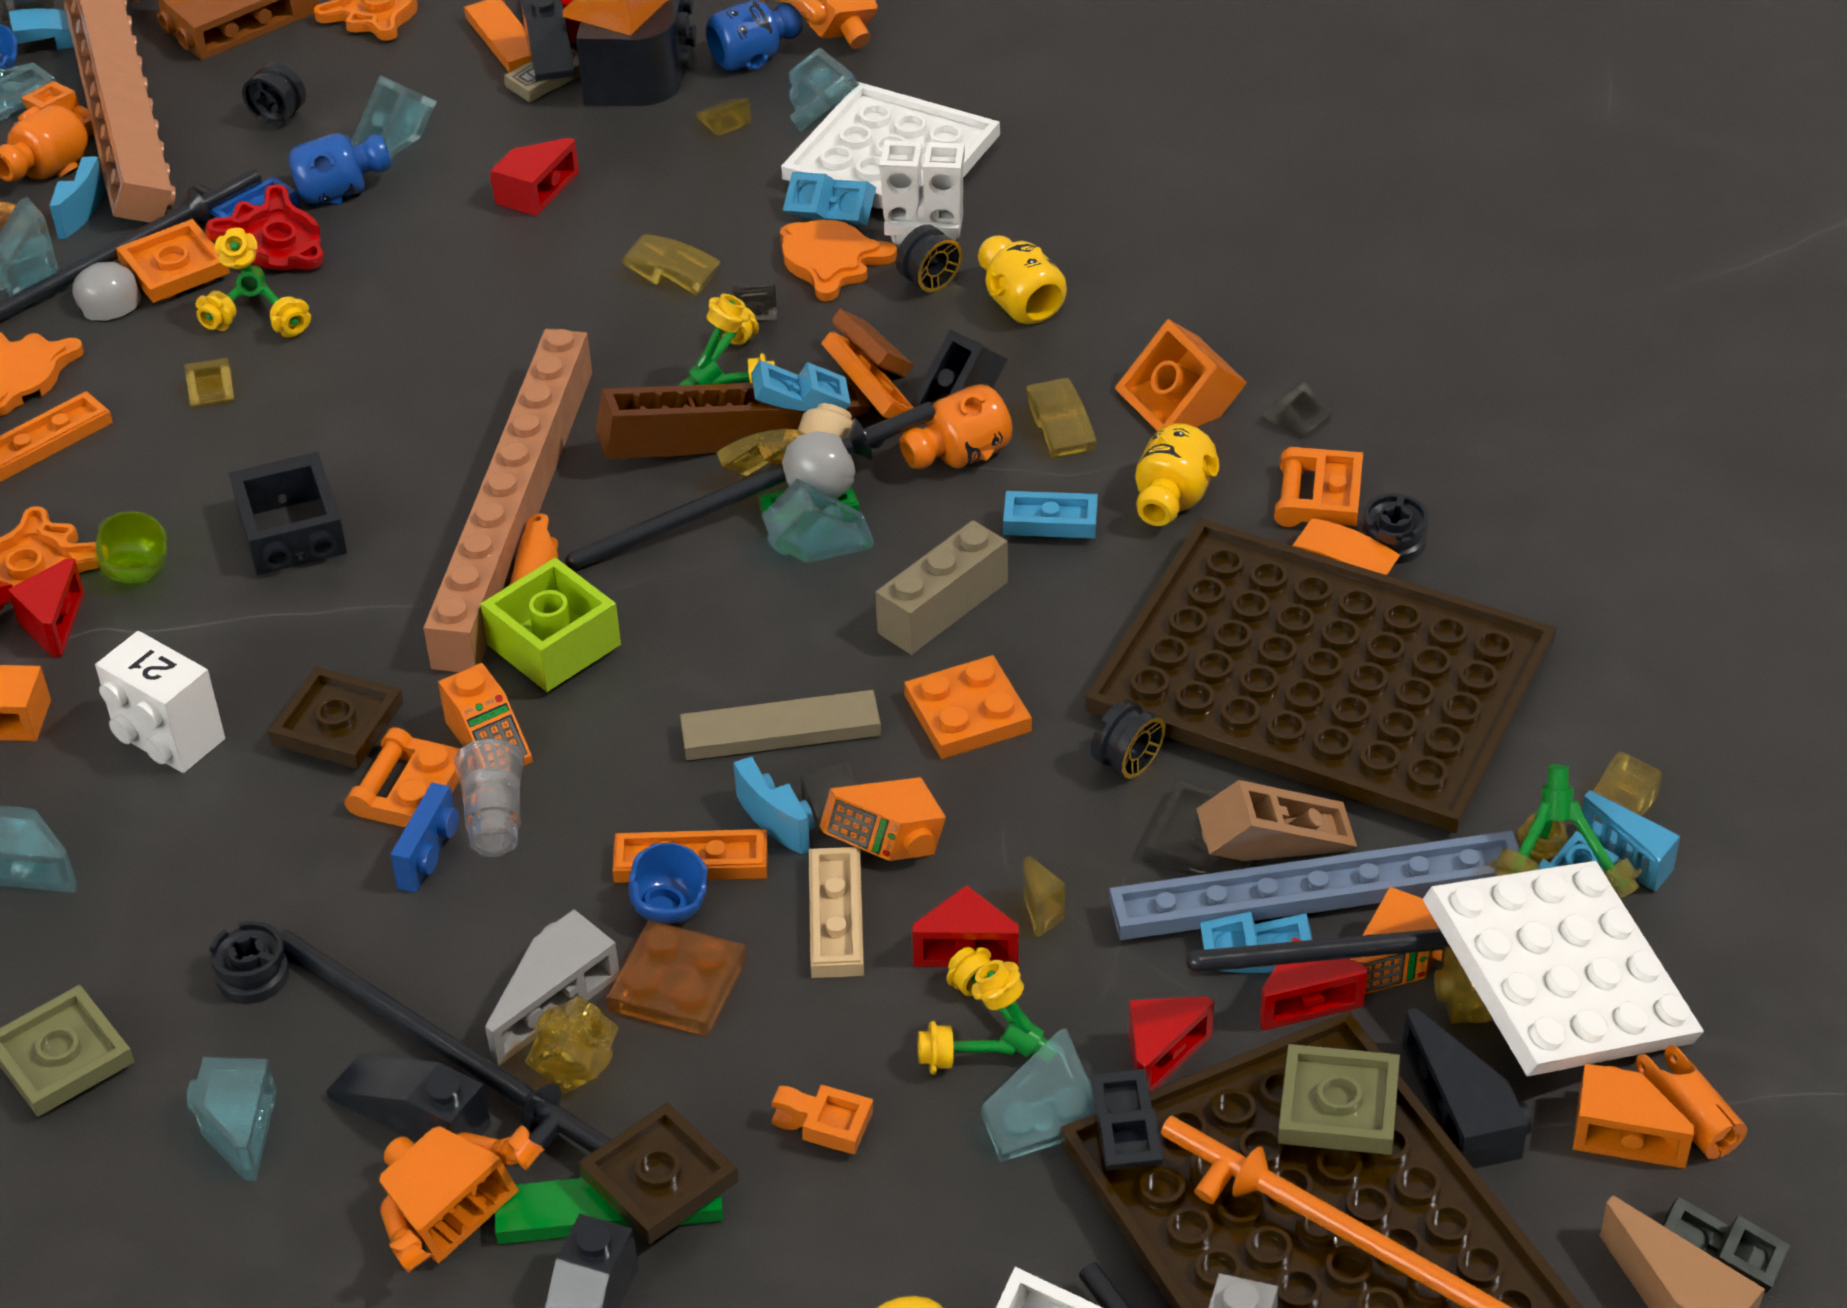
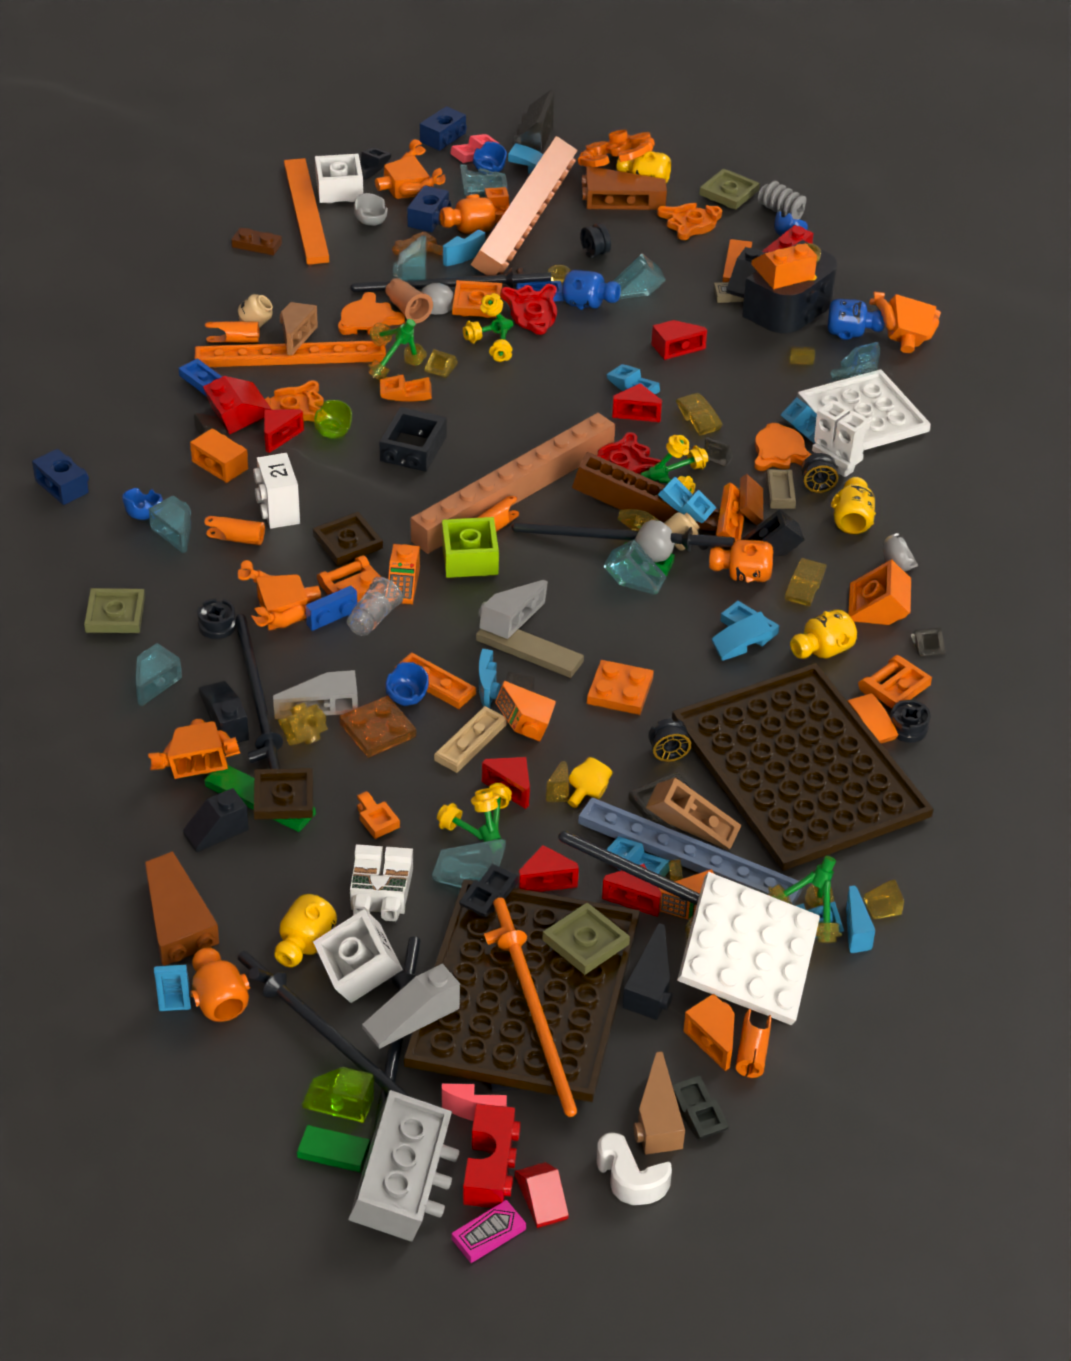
camera: 35 degrees right, 0 degrees up
dark tan brick [875,520,1008,655] -> none
none -> orange piece [204,516,265,545]
none -> orange torso [238,560,321,630]
none -> white hips [350,844,413,922]
none -> plant [368,319,427,380]
none -> orange slope [380,375,432,402]
none -> nougat plant [385,278,433,324]
none -> light grey slope [479,580,548,639]
none -> clear yellow tile [548,265,571,285]
none -> yellow piece [567,757,613,808]
none -> red tile [597,432,661,475]
none -> dark azure slope [607,364,660,395]
none -> red slope [612,383,662,422]
none -> clear yellow tile [668,859,683,882]
none -> dark azure slope [712,612,772,661]
none -> dark tan tile [766,469,796,509]
none -> light grey hair [883,533,918,572]

